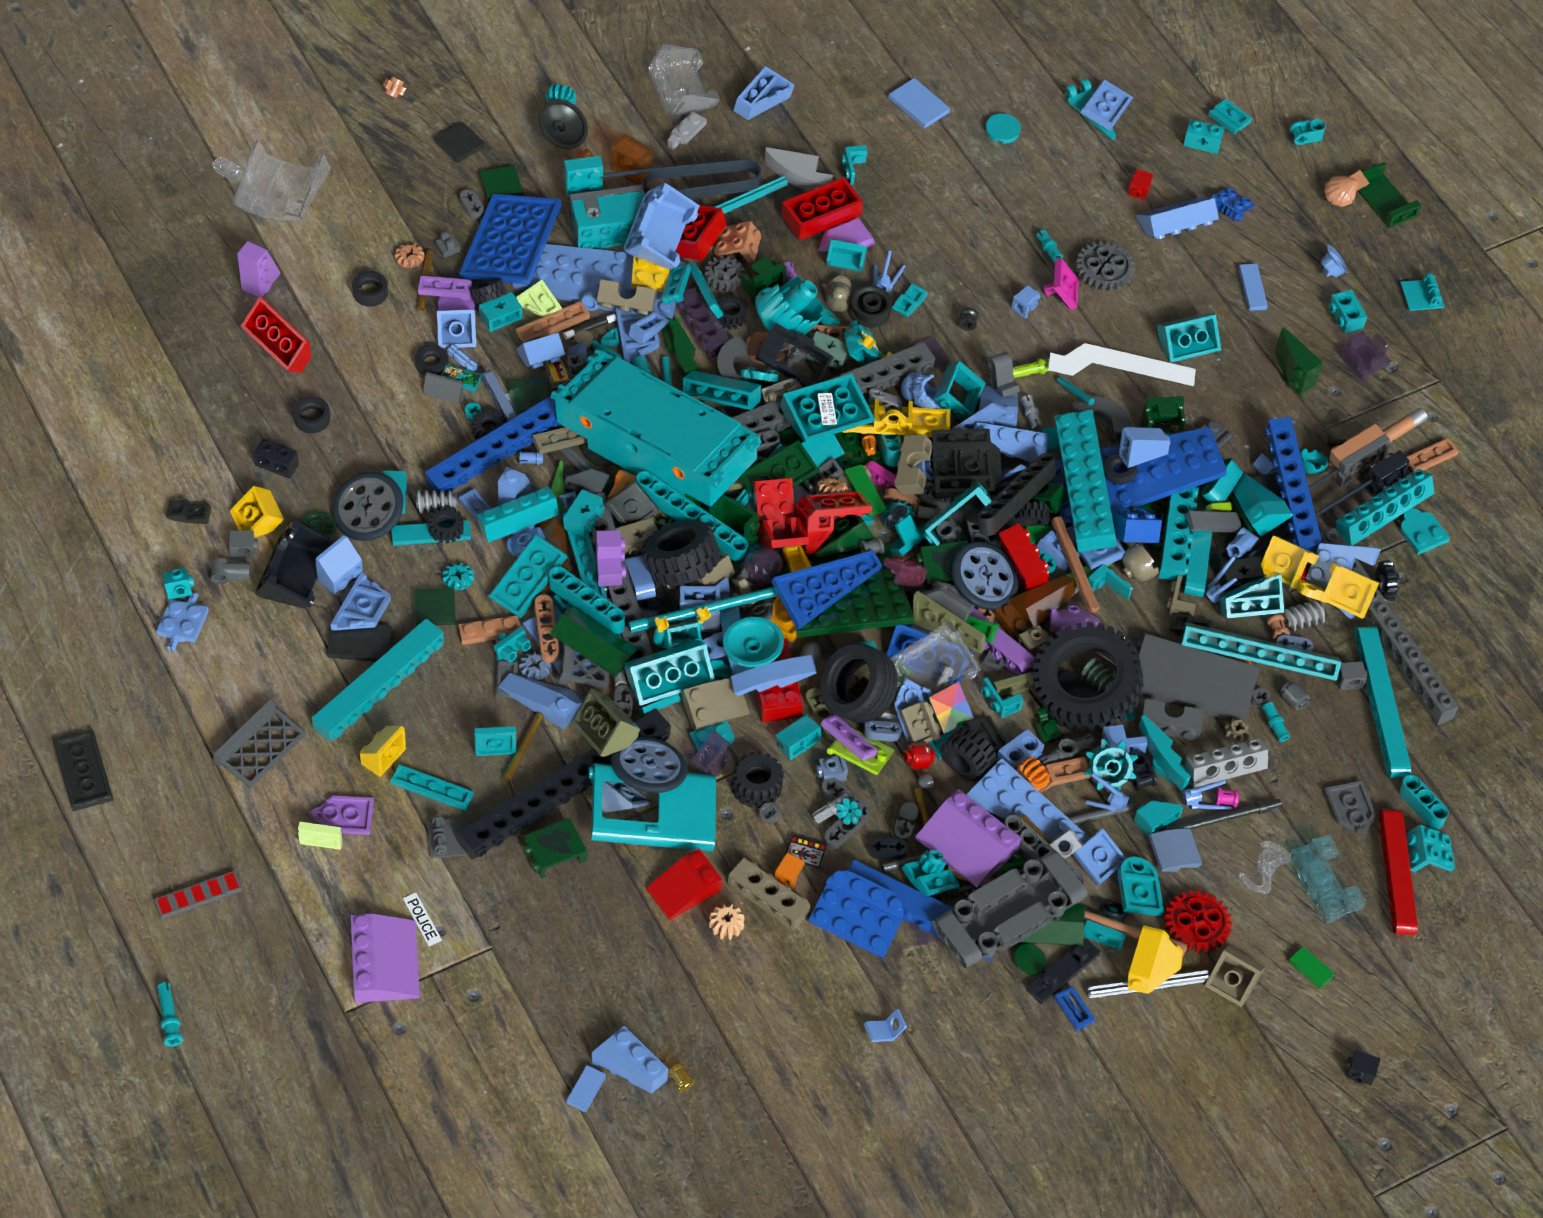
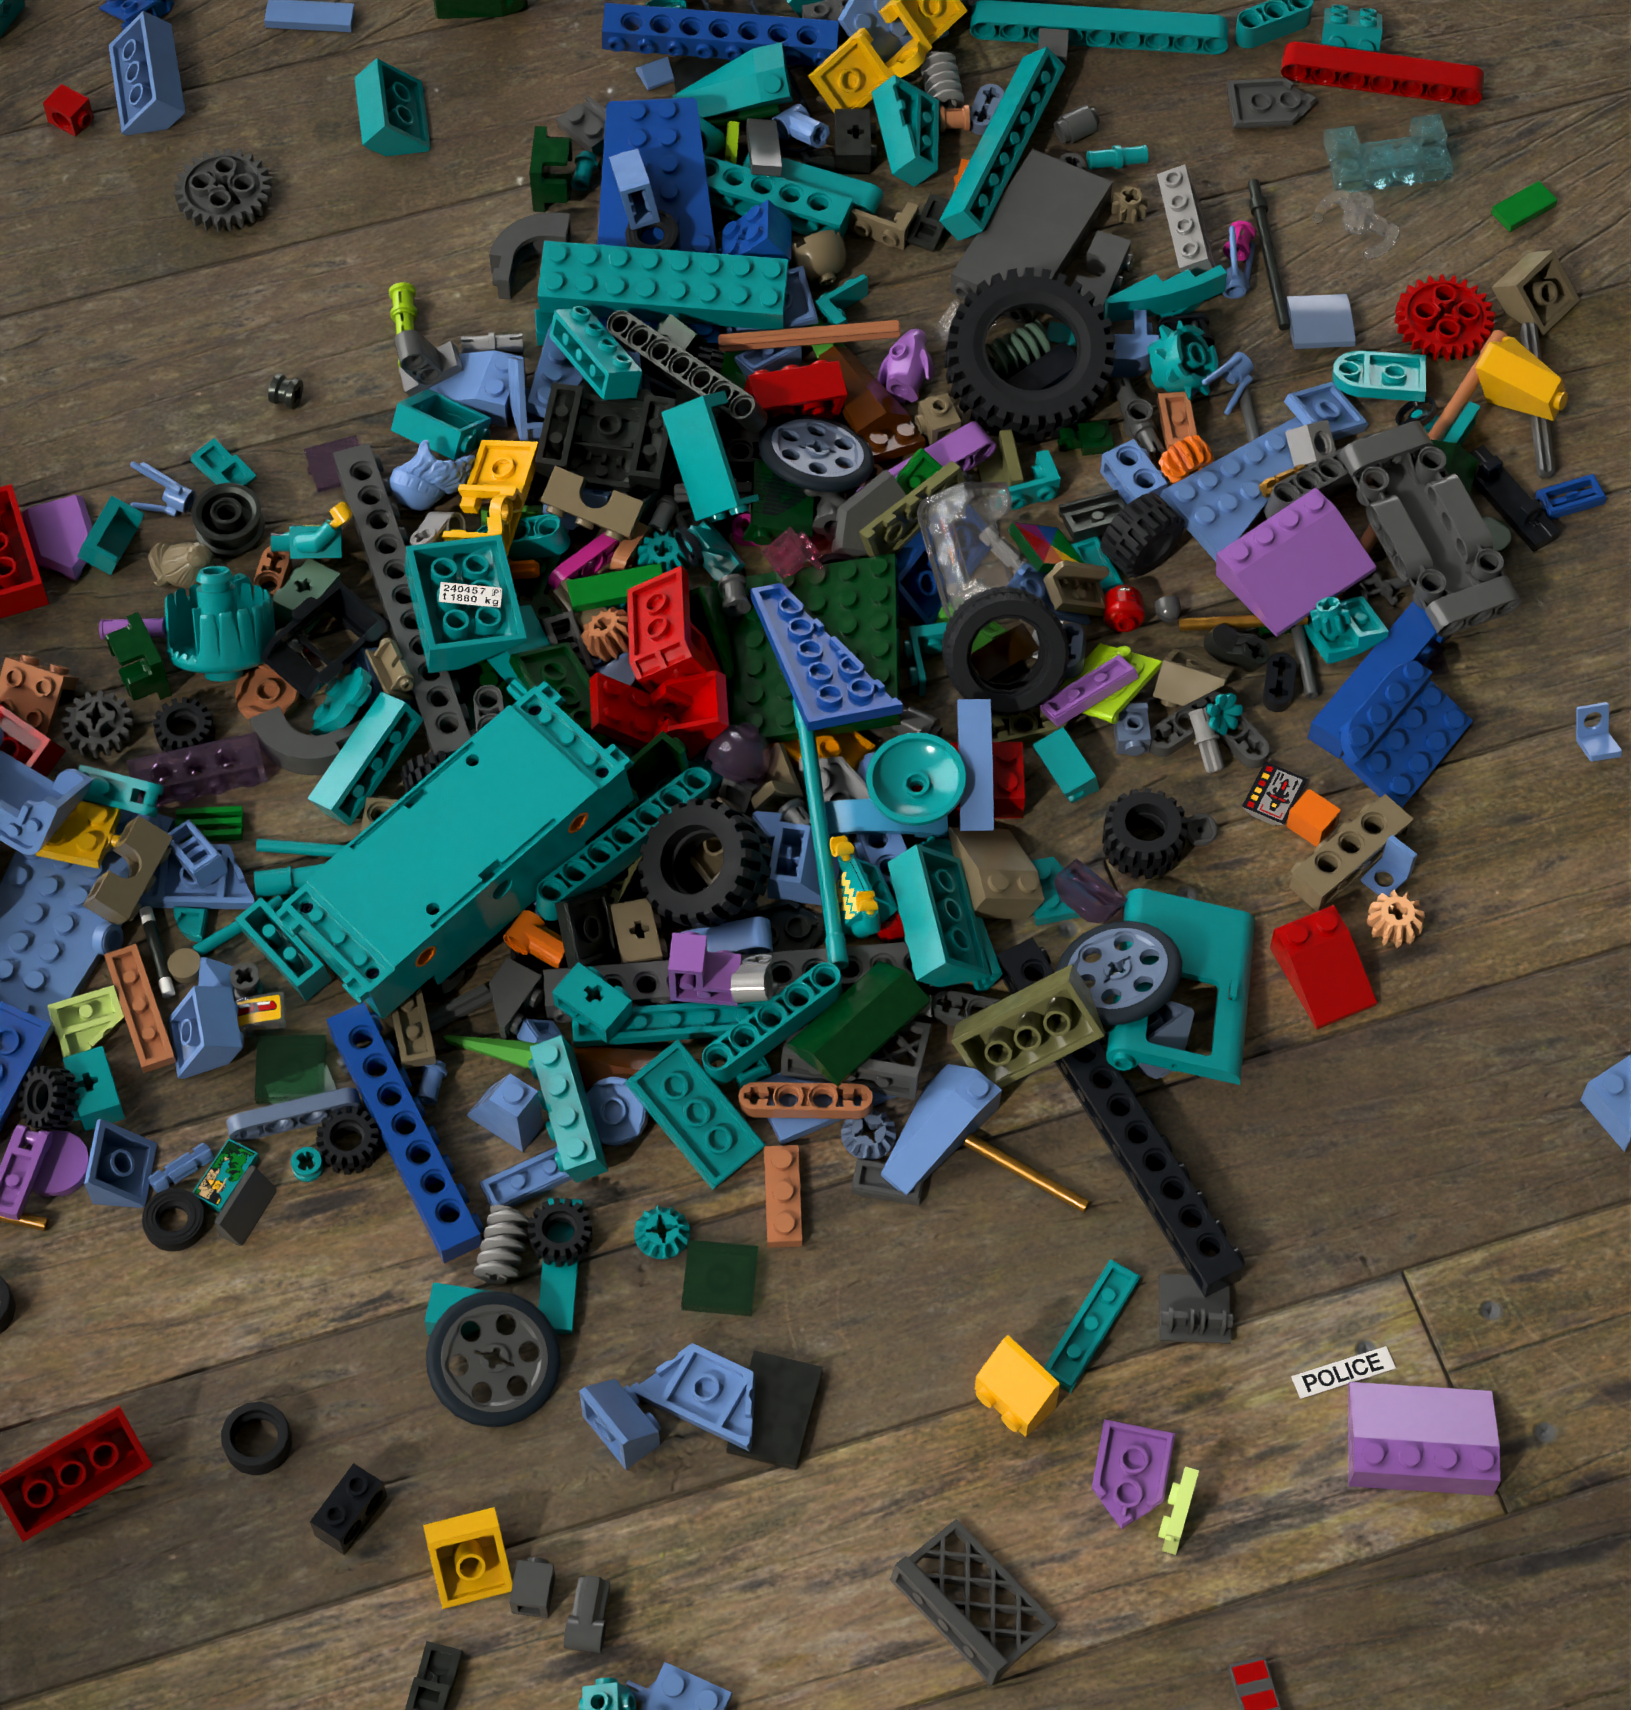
camera: 75 degrees left, 5 degrees up
black windscreen [255,520,335,609] -> none
clear green wheel [300,512,337,539] -> none
teal brick [312,619,444,742] -> none
teal tile [474,726,516,756] -> none
teal hips [493,627,531,663] -> none
dark green panel [522,818,587,879] -> none
dark green slope [672,320,698,378] -> none
teal tile [690,263,723,319] -> none
yellow tile [782,545,811,573] -> none
medium blue brick [1011,286,1040,319] -> none
teal pin [1036,230,1063,263] -> none
dark pink tile [1044,258,1079,310] -> none
white sticker [1048,343,1196,386] -> none
teal bar [1057,376,1095,406] -> none
teal slope [1134,801,1183,836] -> none
medium blue plant [1205,556,1249,604] -> none
none -> teal brick [549,306,642,400]
none -> light grey piece [731,954,778,1003]
none -> dark tan slope [1153,648,1235,708]
none -> medium blue bracket [1361,835,1417,897]

